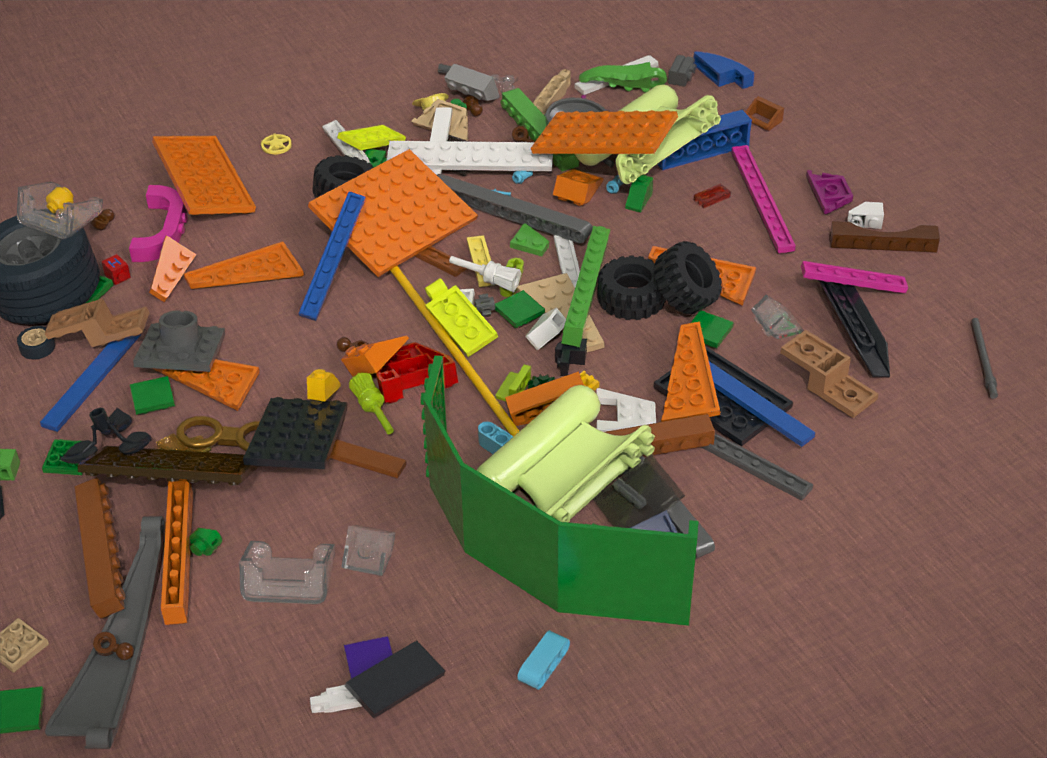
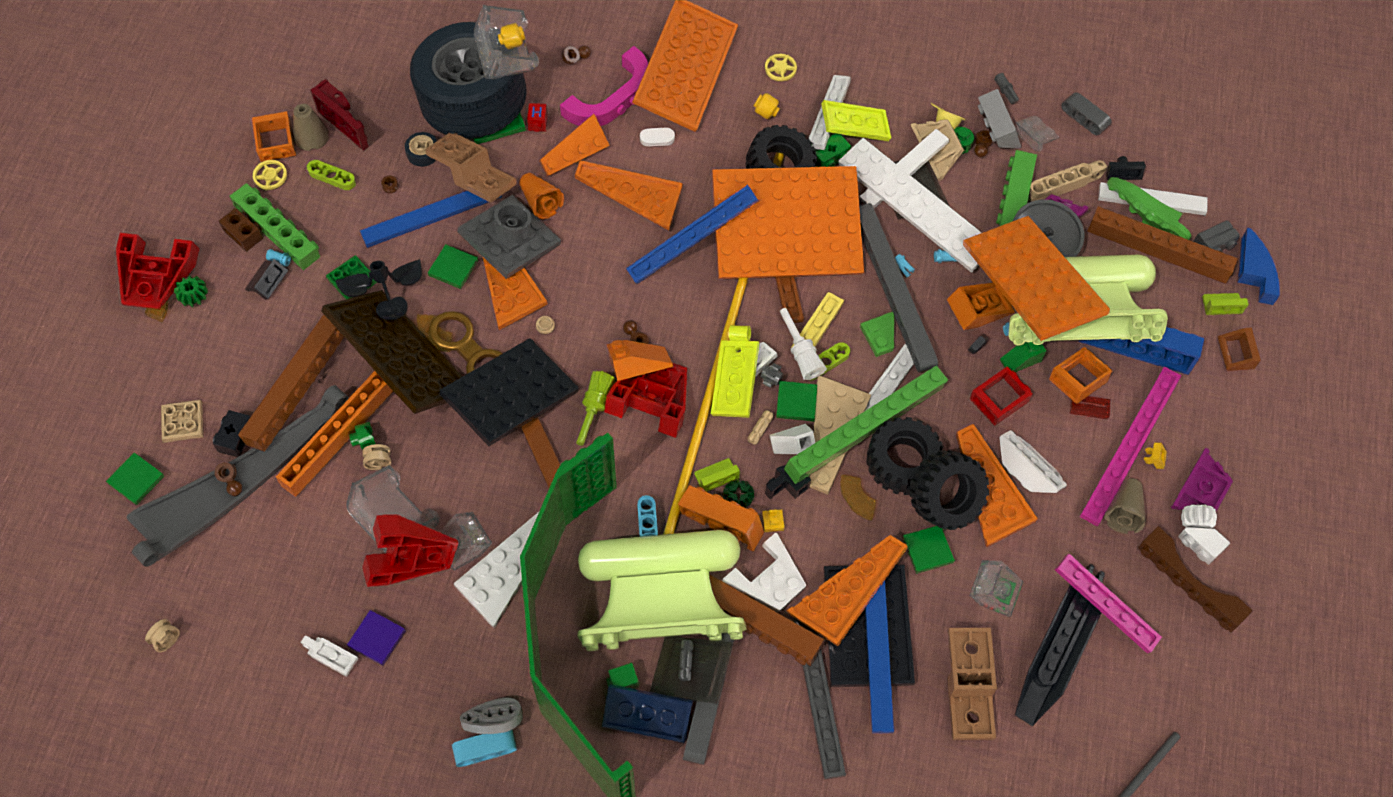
camera: 40 degrees right, 20 degrees up
yellow slope [307,369,341,401] -> none
black tile [345,640,445,719] -> none
reddish brown plate [512,126,535,142] -> none
none -> black brick [213,410,251,457]
none -> tan wheel [362,444,391,470]
none -> red wedge [362,514,459,587]
none -> reddish brown bush [381,175,399,194]
none -> white wing [454,512,539,628]
none -> light grey piece [460,698,523,734]
none -> orange cone [519,173,564,219]
none -> tan plate [536,316,555,334]
none -> white tile [640,128,675,147]
none -> tan axle [748,410,774,445]
none -> yellow head [754,93,780,119]
none -> clear yellow tile [840,474,876,521]
none -> black tile [968,334,989,354]
none -> red window [969,366,1033,426]
none -> white wedge [999,430,1067,493]
none -> orange window [1049,347,1112,404]
none -> dark grey beam [1061,92,1112,135]
none -> dark orange brick [1087,206,1238,284]
none -> dark tan cone [1104,478,1146,534]
none -> black tile [1106,156,1146,180]
none -> yellow tile [1144,443,1167,469]
none -> white gear [1181,504,1217,529]
none -> lime panel [1202,293,1249,315]

